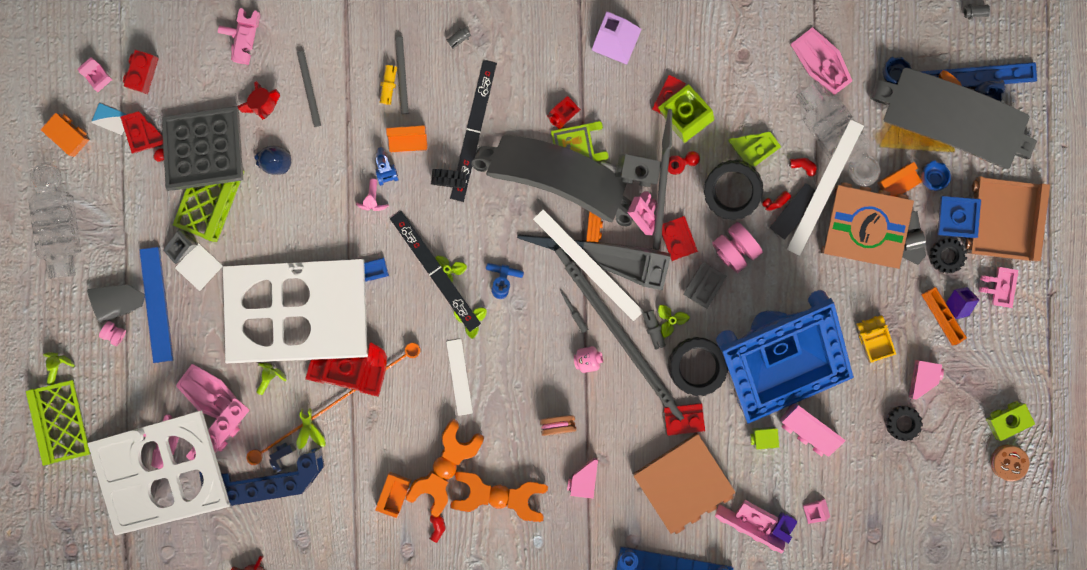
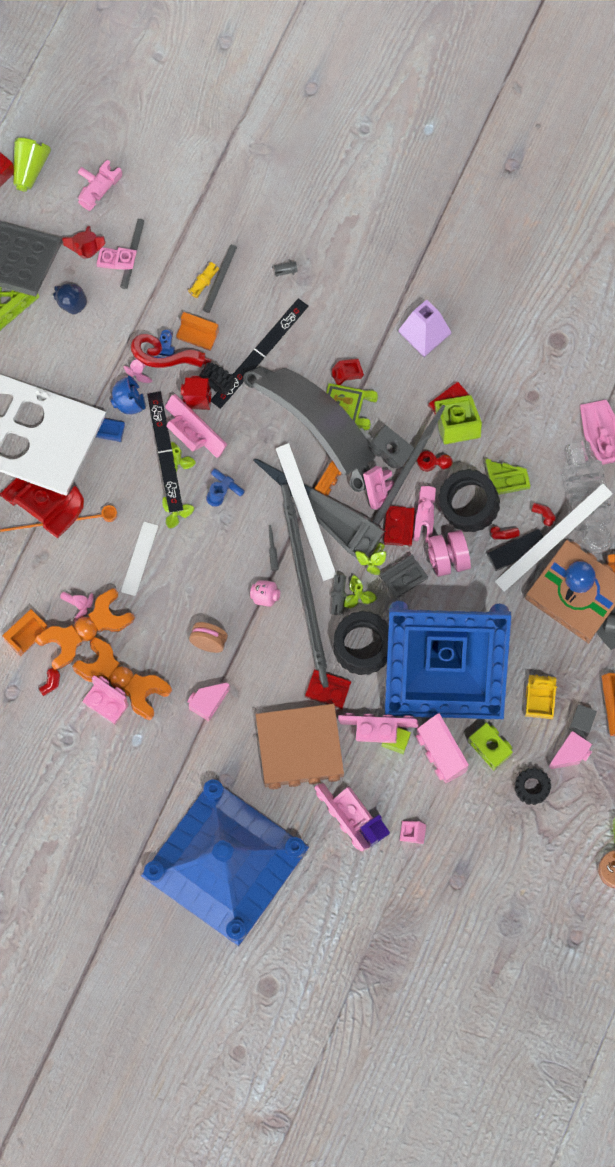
camera: 30 degrees right, 15 degrees down
none -> lime cone [13,138,51,192]
none -> bright pink plant [60,592,94,622]
none -> bright pink bracket [83,676,129,725]
none -> bright pink slope [97,247,137,269]
none -> blue cylinder [111,376,146,415]
none -> red plant [131,334,211,368]
none -> bright pink bracket [165,394,227,458]
none -> red brick [181,376,212,410]
none -> bright pink bracket [338,713,419,743]
none -> lime plant [356,543,386,575]
none -> bright pink piece [413,486,436,543]
none -> lime brick [468,723,513,771]
none -> blue hair [565,561,596,593]
none -> dark grey brick [569,704,597,738]

